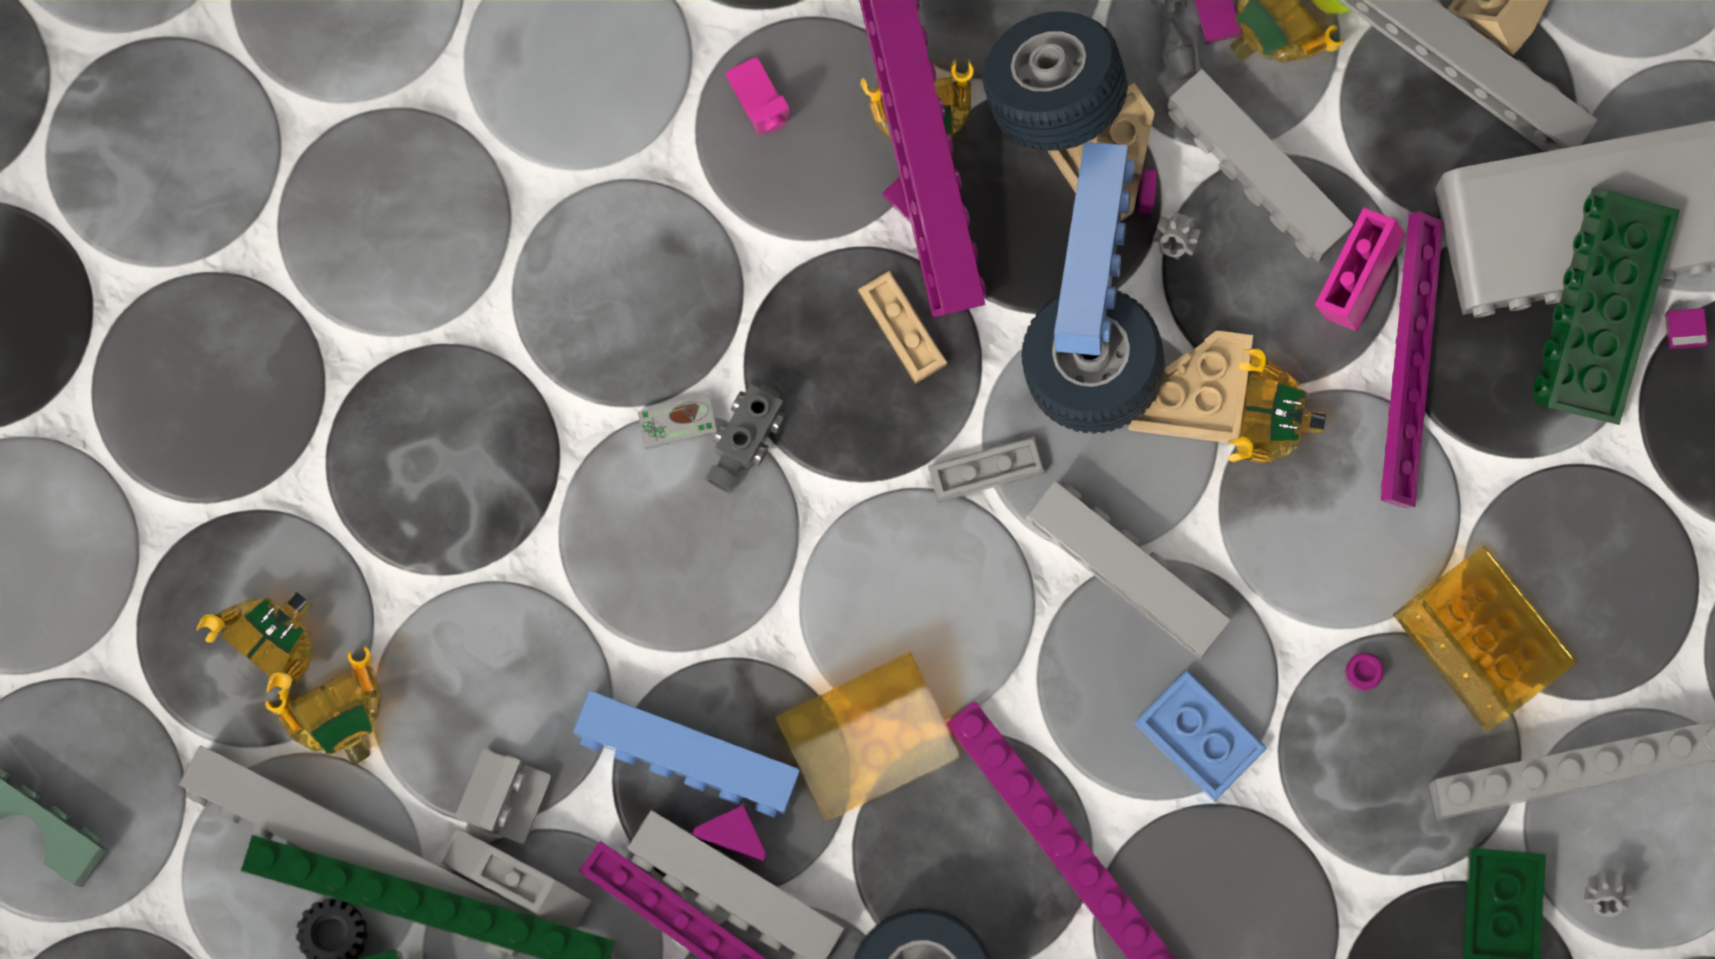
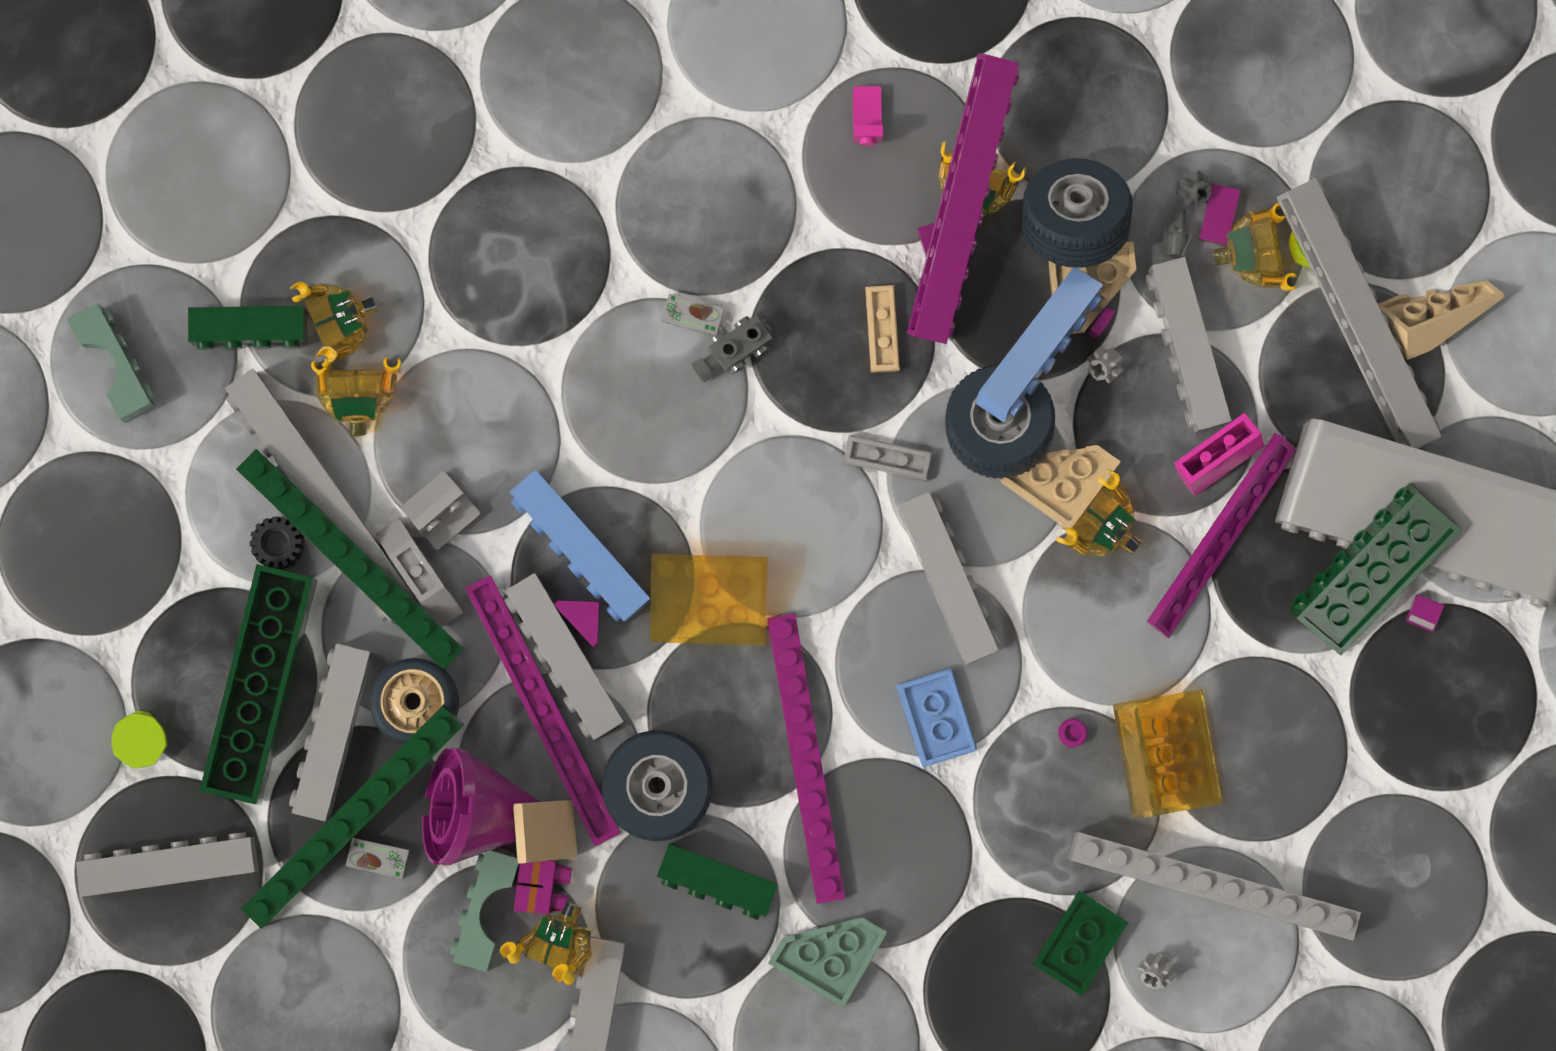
camera: 20 degrees right, 5 degrees up
none -> dark green brick [188,305,307,350]

